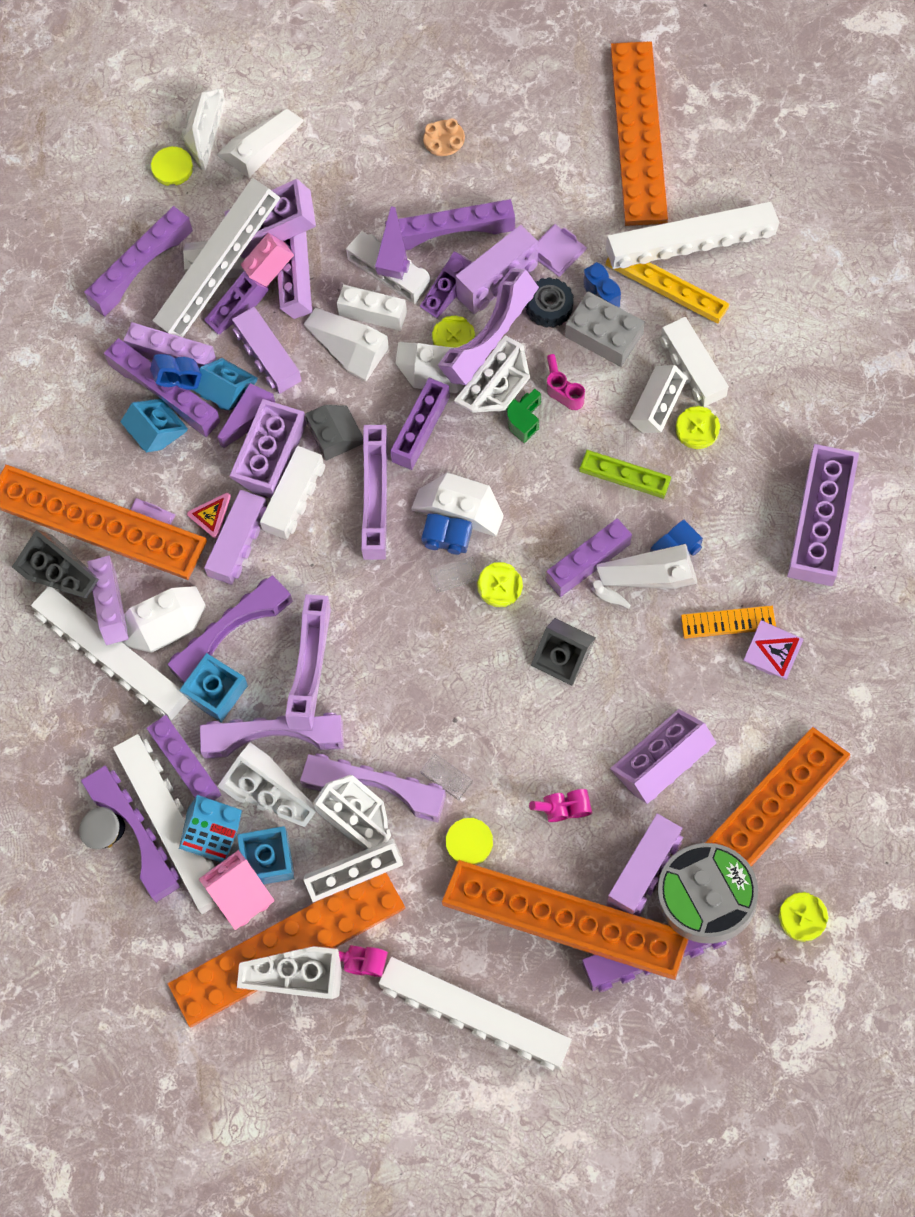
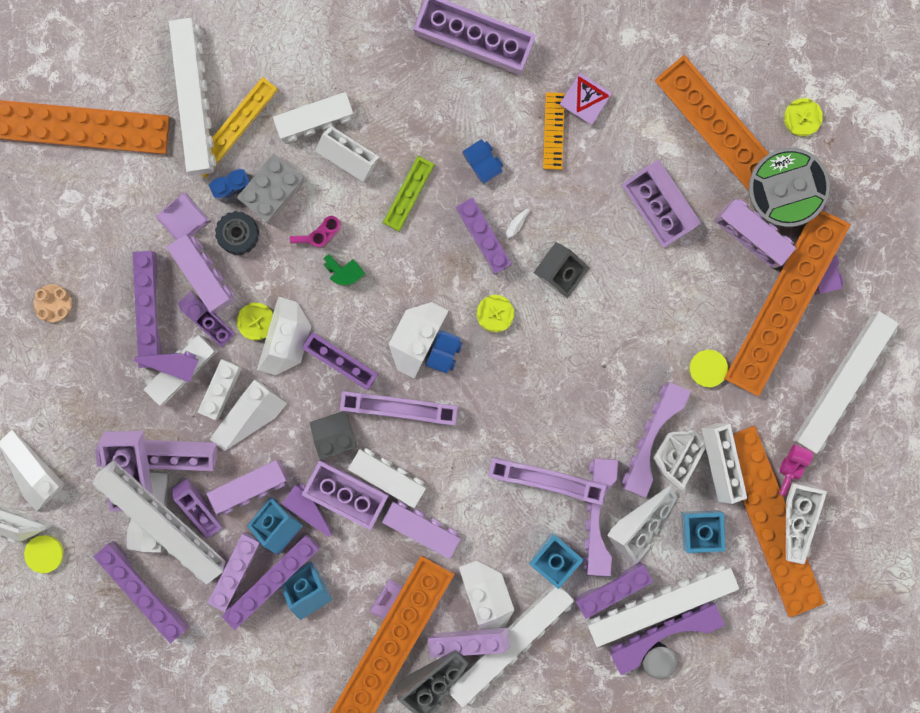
camera: 90 degrees left, 20 degrees up
blue brick [150,354,202,390] -> none
medium lavender arch [167,575,293,685] -> none
dark azure slope [179,795,242,862] -> none
piece [187,493,231,538] -> none
bright pink panel [199,850,275,930] -> none
bright pink brick [241,233,294,287] -> none
lavender arch [438,268,539,385] -> none
white wedge [454,335,530,413] -> none
dark pink beam [529,789,592,822] -> none
white wedge [597,544,697,589] -> none
neon yellow tile [675,406,720,449] -> none

